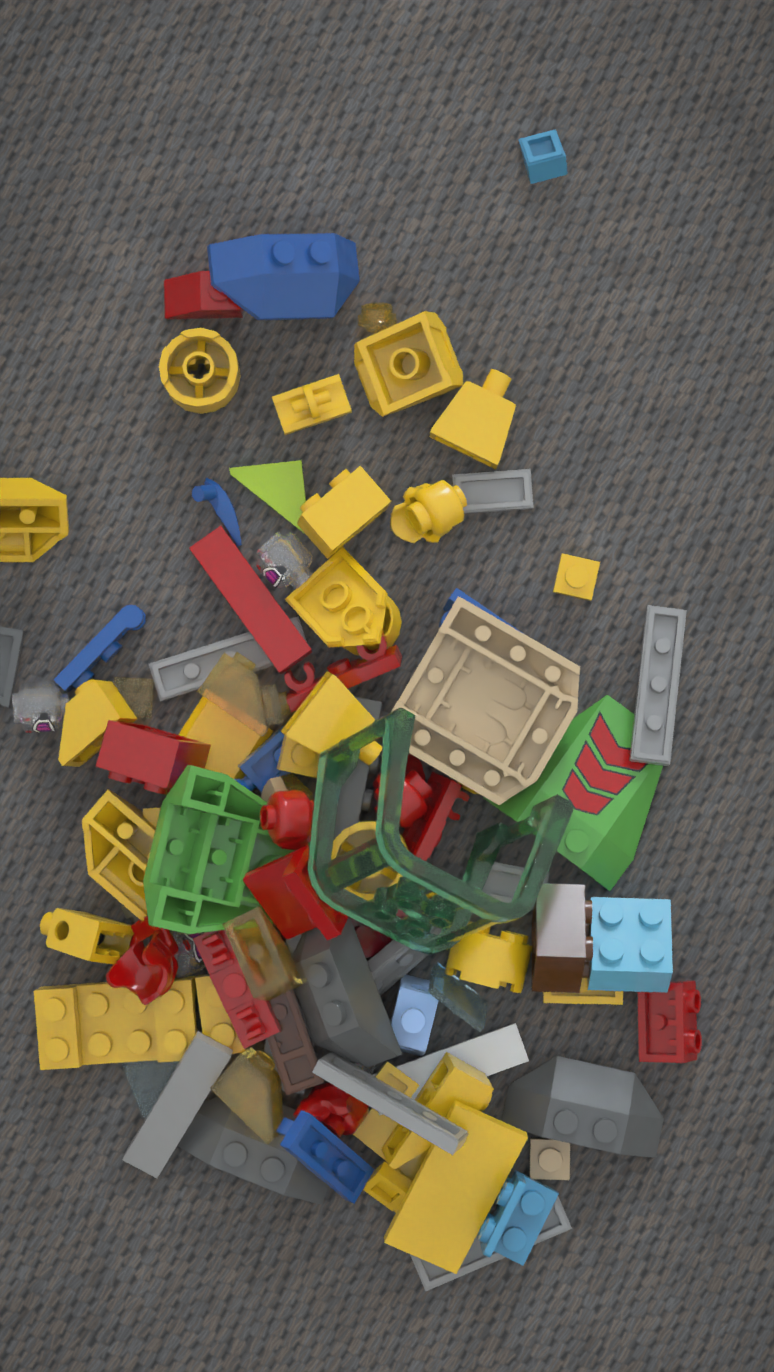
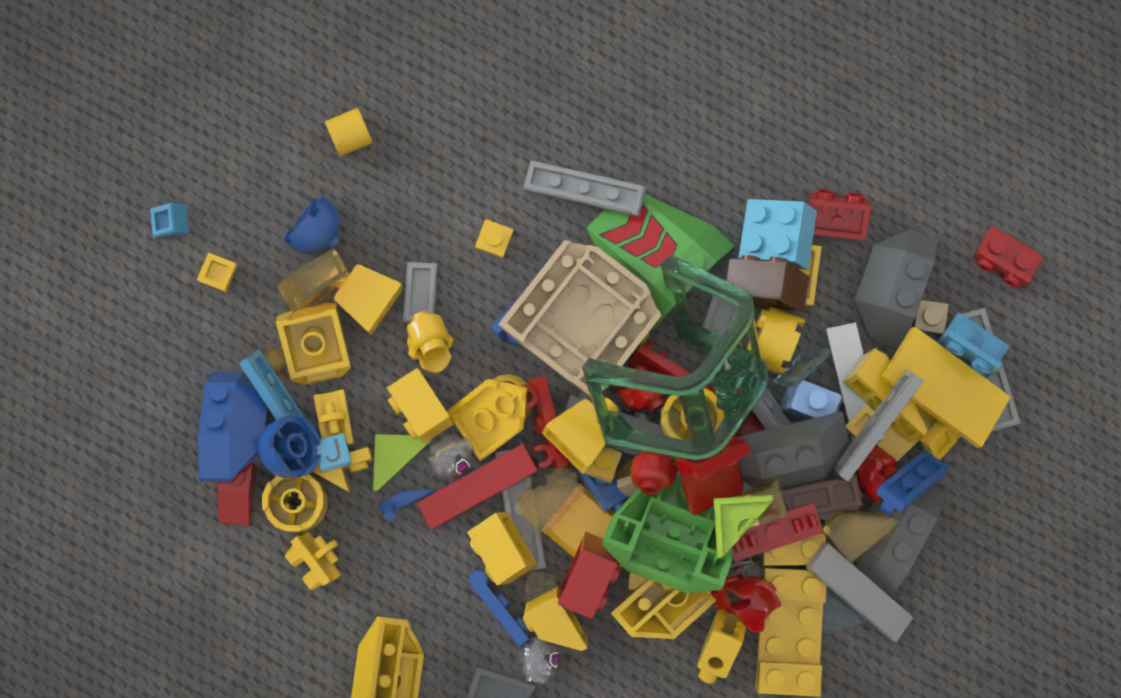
camera: 80 degrees left, 5 degrees down
none -> yellow plate [197,252,238,293]
none -> dark azure tile [239,349,305,420]
none -> blue cylinder [258,415,321,478]
none -> clear yellow slope [277,249,350,312]
none -> blue cylinder [283,195,341,255]
none -> yellow hips [285,531,342,590]
none -> yellow slope [312,447,374,493]
none -> medium azure tile [317,433,352,473]
none -> yellow piece [325,107,373,157]
none -> yellow brick [467,512,538,585]
none -> lime tile [714,495,774,558]
none -> red bracket [972,226,1044,289]

